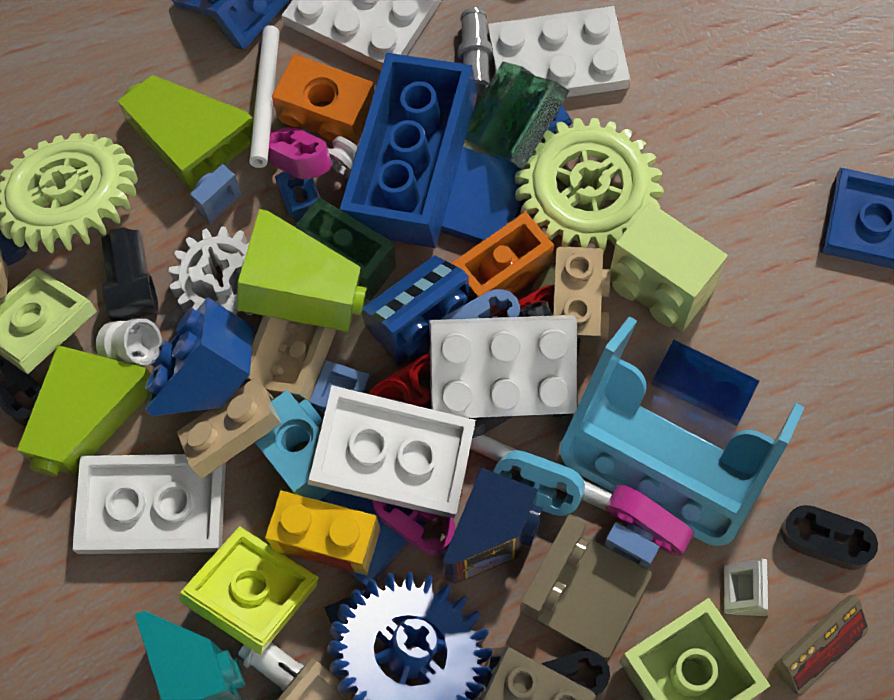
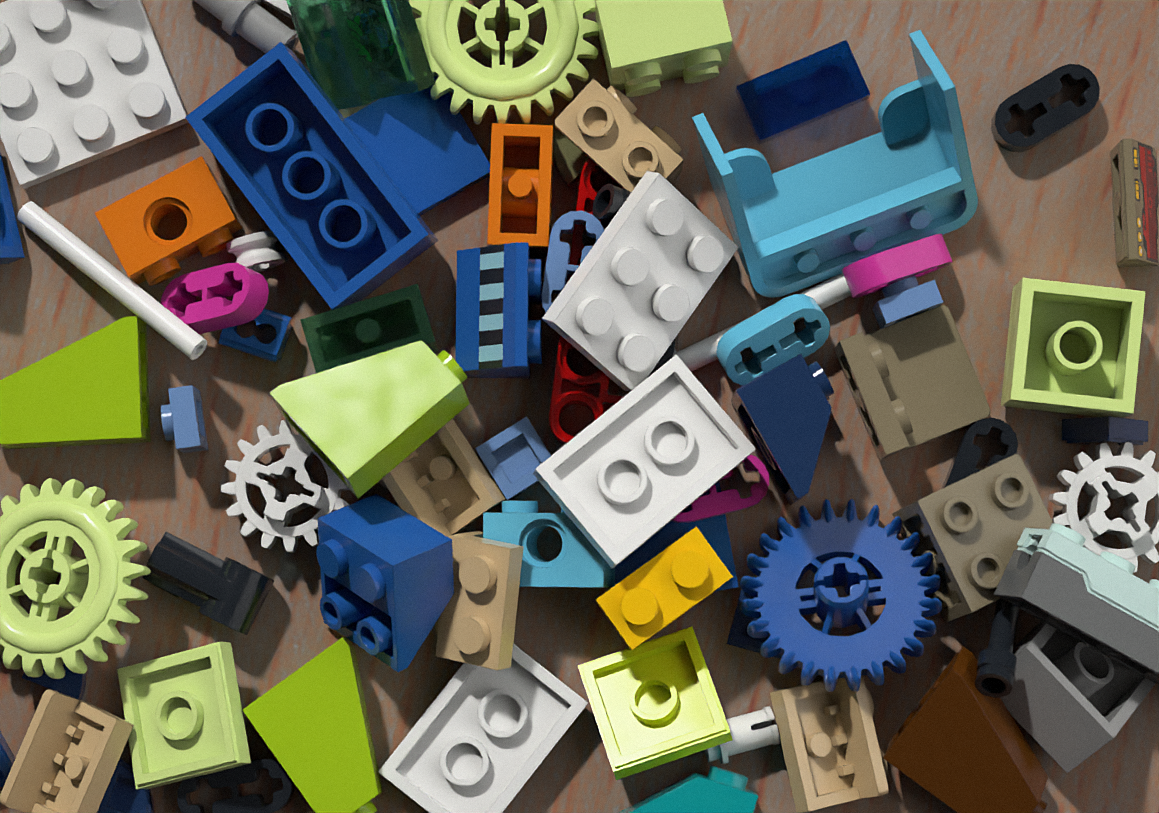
camera: 50 degrees left, 15 degrees up
white wheel [96,319,162,366] -> none
white slope [724,558,768,616] -> none

